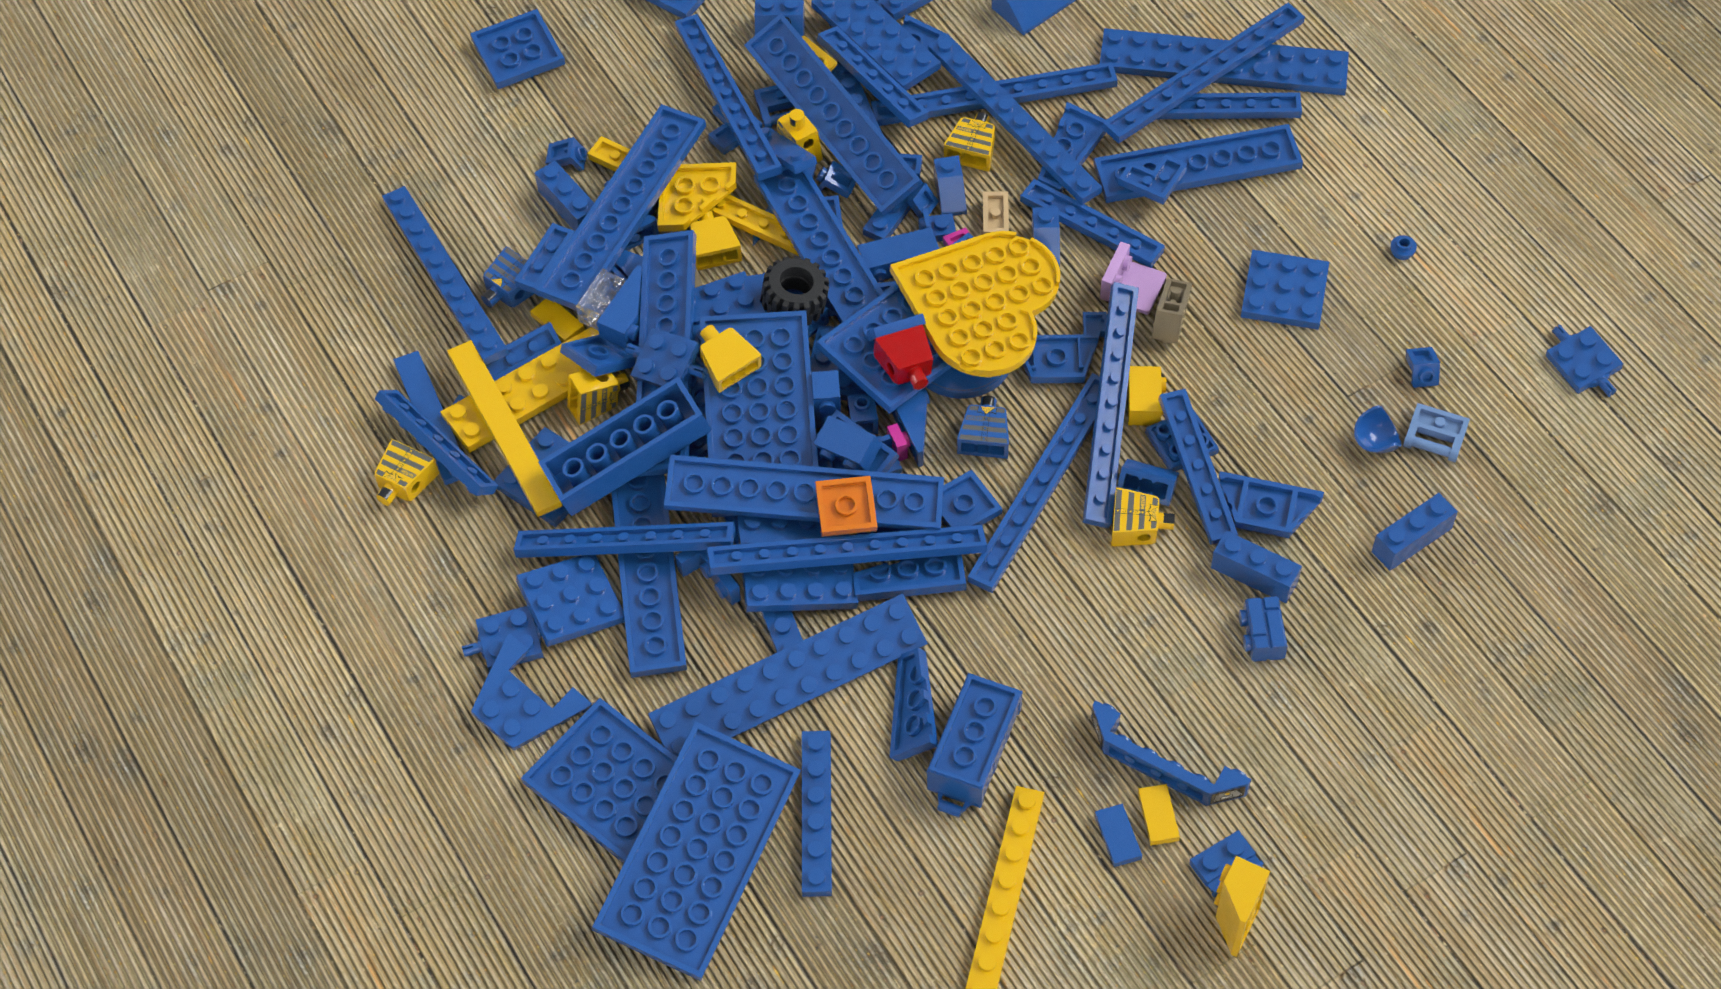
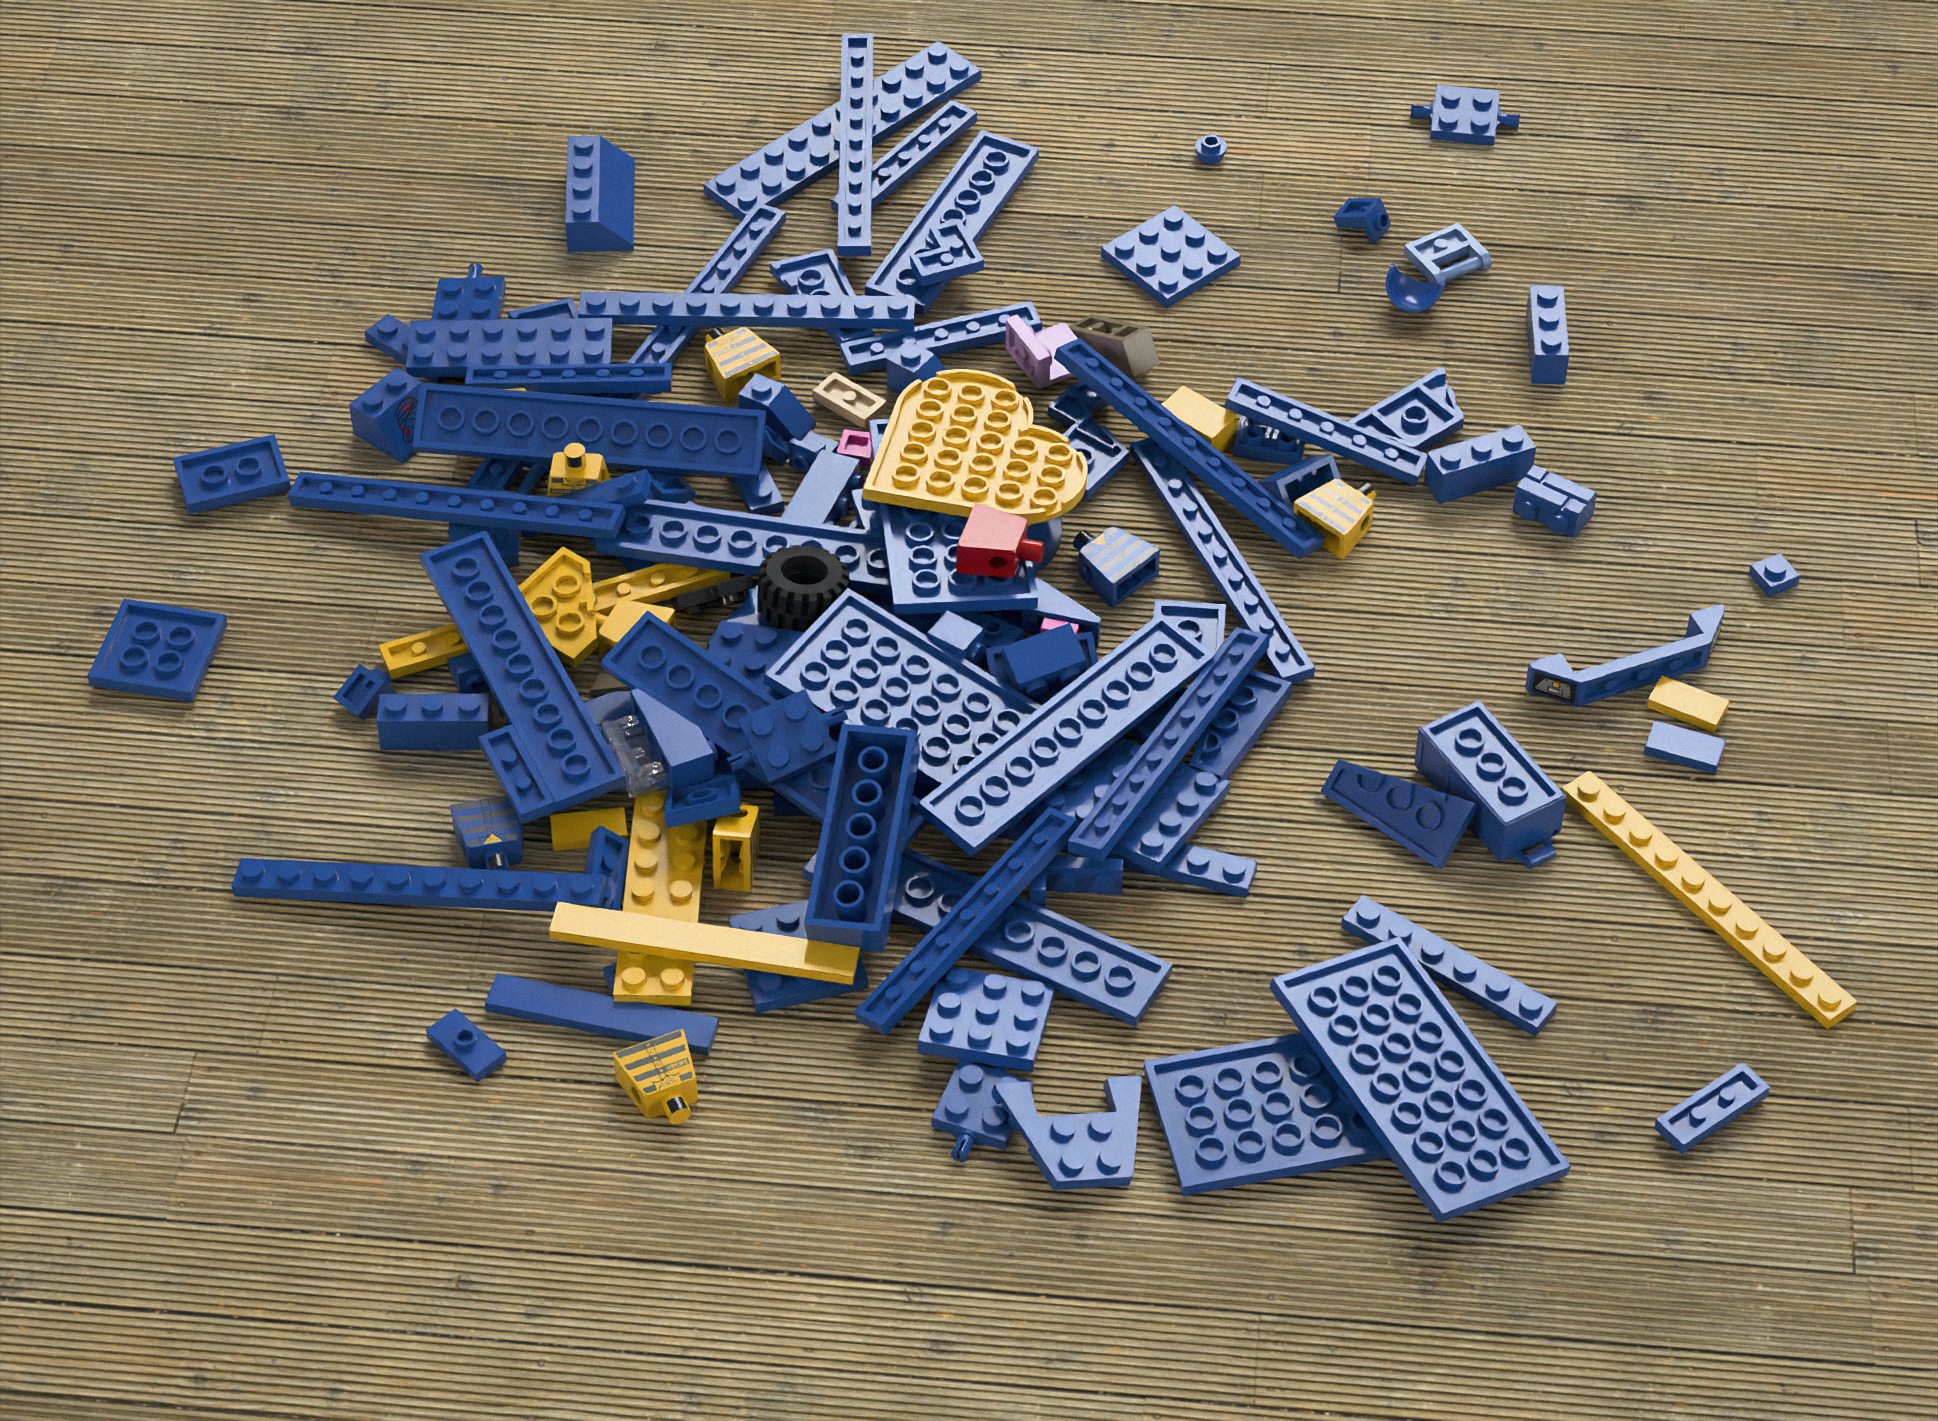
camera: 55 degrees left, 10 degrees down
blue plate [375,390,499,496] -> none
blue plate [648,593,928,763] -> none
yellow torso [700,325,761,393] -> none
orange plate [815,476,877,537] -> none
blue plate [867,313,926,342] -> none
blue plate [1189,830,1264,898] -> none
yellow slope [1214,856,1270,957] -> none
none -> blue plate [426,1008,507,1082]
none -> black plate [670,574,754,615]
none -> plate [1749,553,1800,597]

